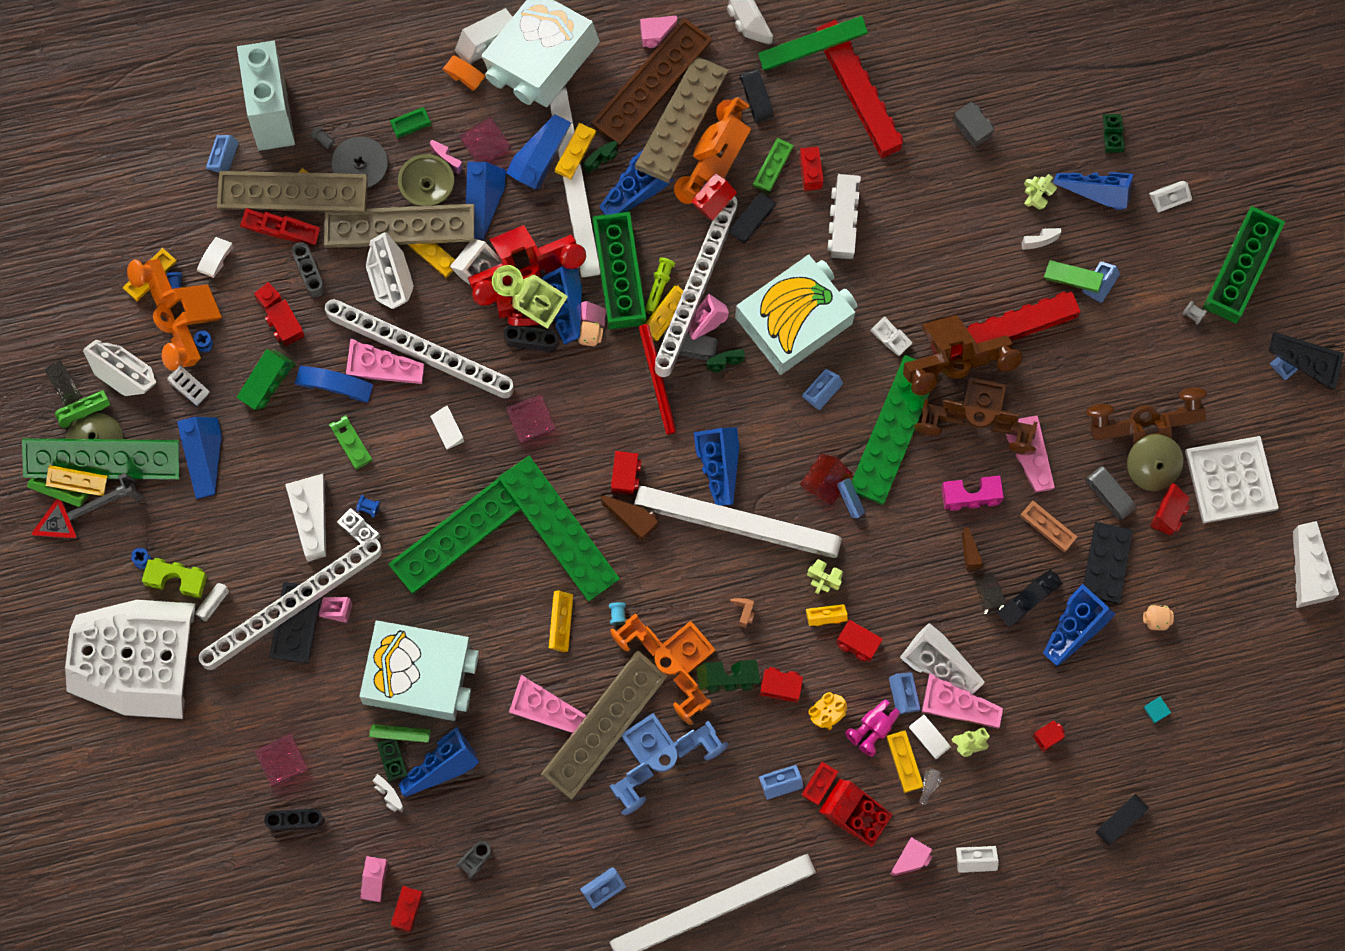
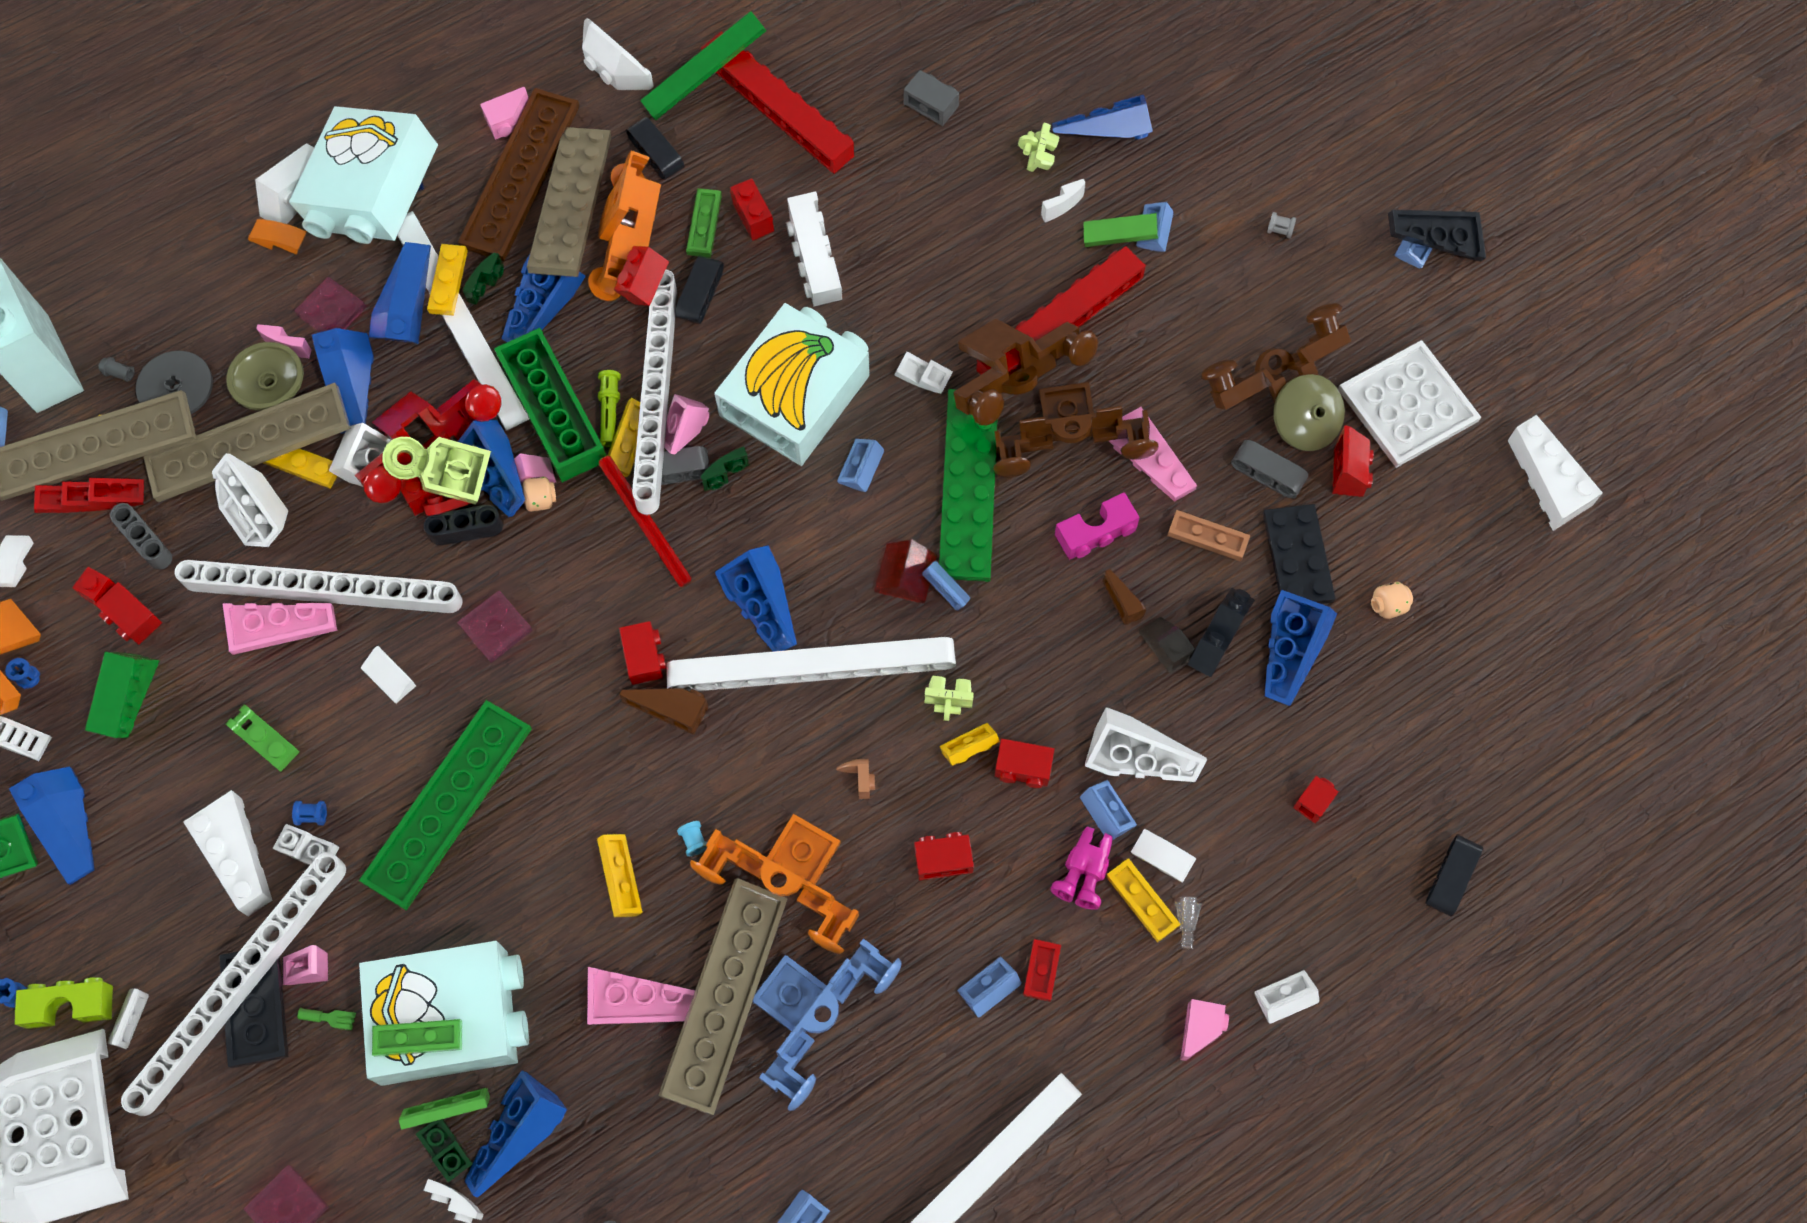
camera: 15 degrees left, 5 degrees down
blue slope [295,366,373,403] -> none
green tile [390,107,431,139] -> none
green plate [498,455,620,602] -> none
dark green arch [696,660,761,693] -> none
yellow plate [808,692,847,730] -> none
red slope [819,779,893,847] -> none
bright pink wing [922,674,1003,729] -> none
yellowish green hips [952,728,990,757] -> none
dark green slope [1102,114,1125,153] -> none
teal tile [1143,696,1171,724] -> none
white slope [1149,181,1192,212] -> none
green brick [1202,206,1285,324] -> none
none -> bright green piece [298,1008,356,1030]
none -> bright green tile [372,1019,462,1057]

